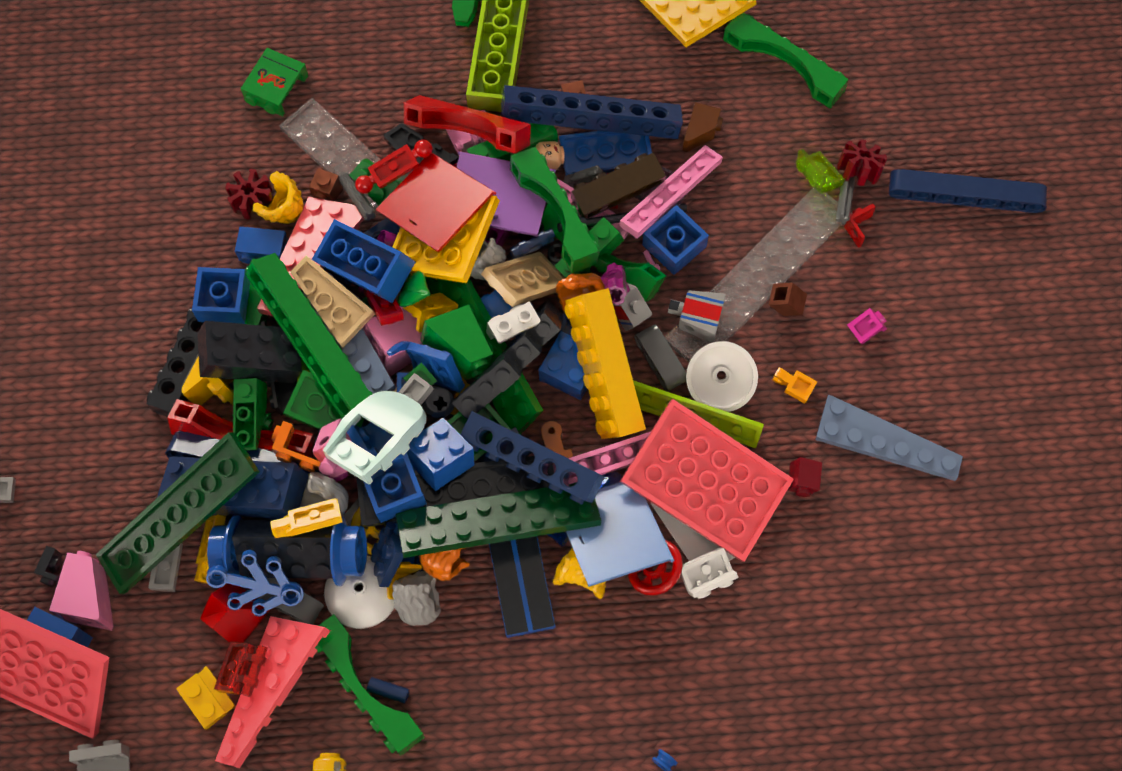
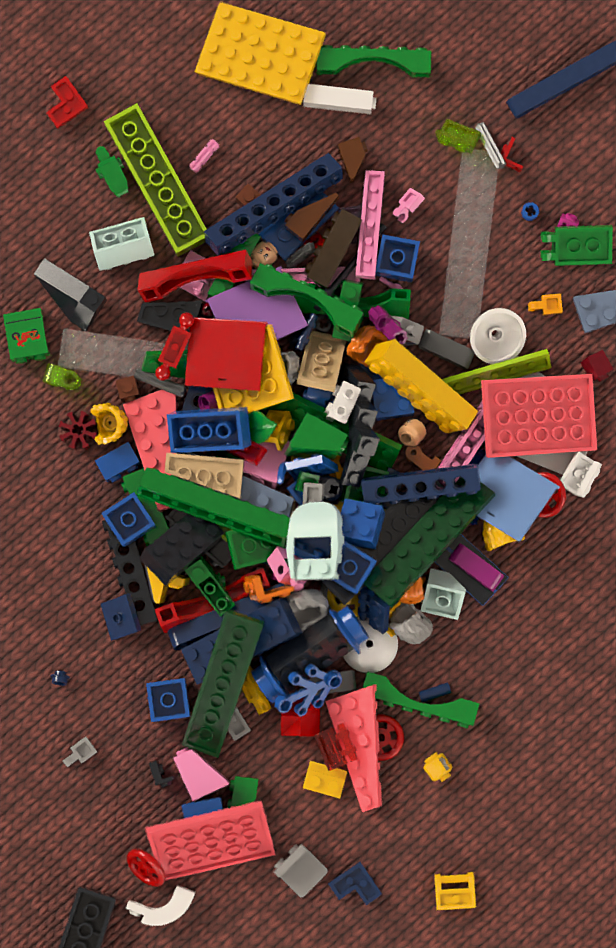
camera: 35 degrees left, 15 degrees up
yellow hinge [270,498,343,538] -> none
torso [668,291,726,343] -> none
copper brick [768,283,807,316] -> none
dark red gear [836,139,887,186] -> none
none -> wedge [34,258,107,332]
none -> clear neon green piece [42,363,81,390]
none -> dark blue plate [51,671,70,686]
none -> light aqua slope [89,217,155,271]
none -> dark blue plate [101,593,142,641]
none -> blue brick [146,678,191,722]
none -> bright pink axle [189,139,219,173]
none -> green slope [227,776,259,809]
none -> reddish brown slope [285,193,339,242]
none -> white brick [304,84,377,114]
none -> red plate [376,714,404,761]
none -> bright pink plate [392,188,425,223]
none -> light nougat head [398,418,426,446]
none -> light aqua slope [421,569,466,620]
none -> magenta beam [448,543,505,592]
none -> blue bush [521,202,539,221]
none -> green tile [541,225,613,266]

